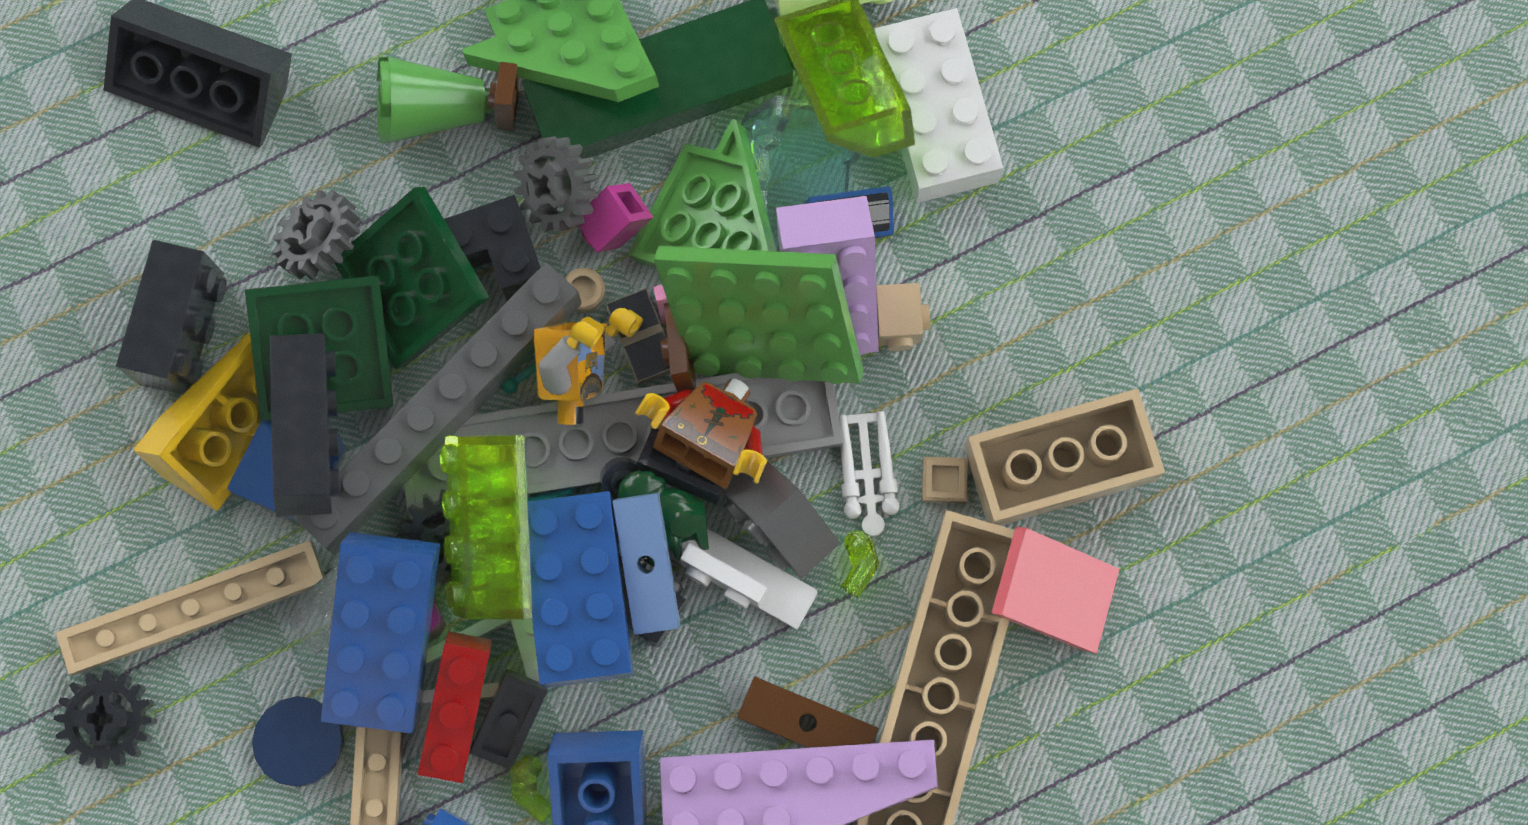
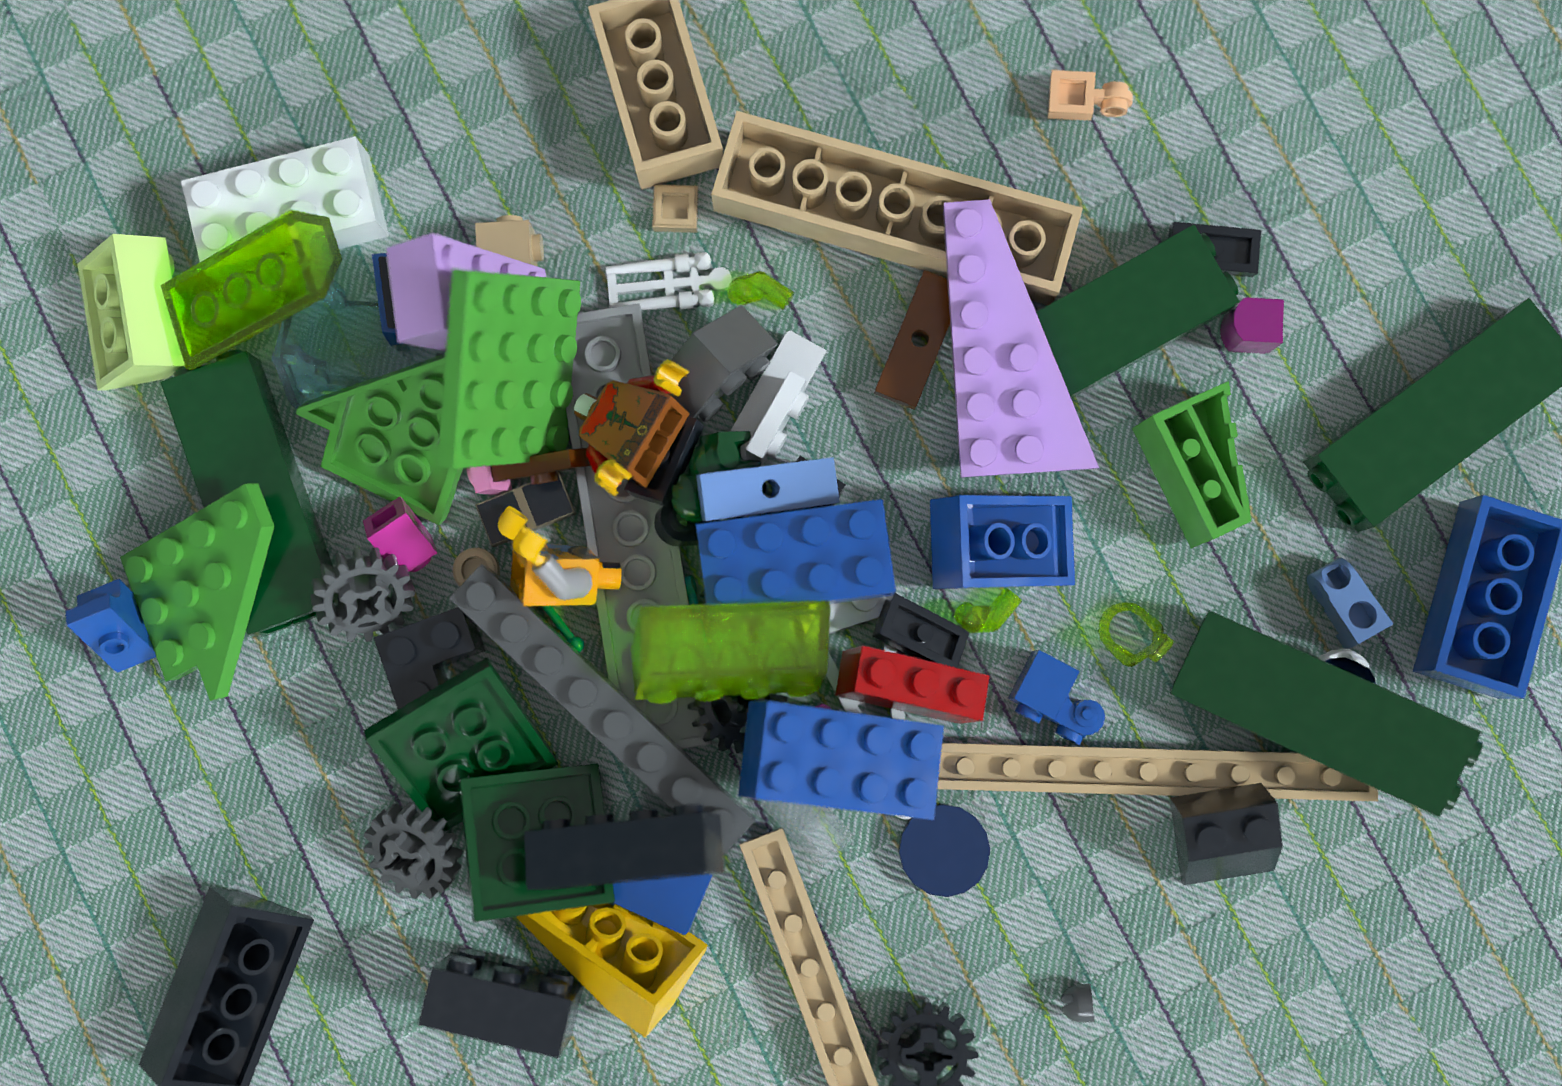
camera: 90 degrees left, 5 degrees up
bright green cone [376,56,493,143] -> none
reddish brown plate [488,62,520,131] -> none
coral tile [992,527,1119,654] -> none

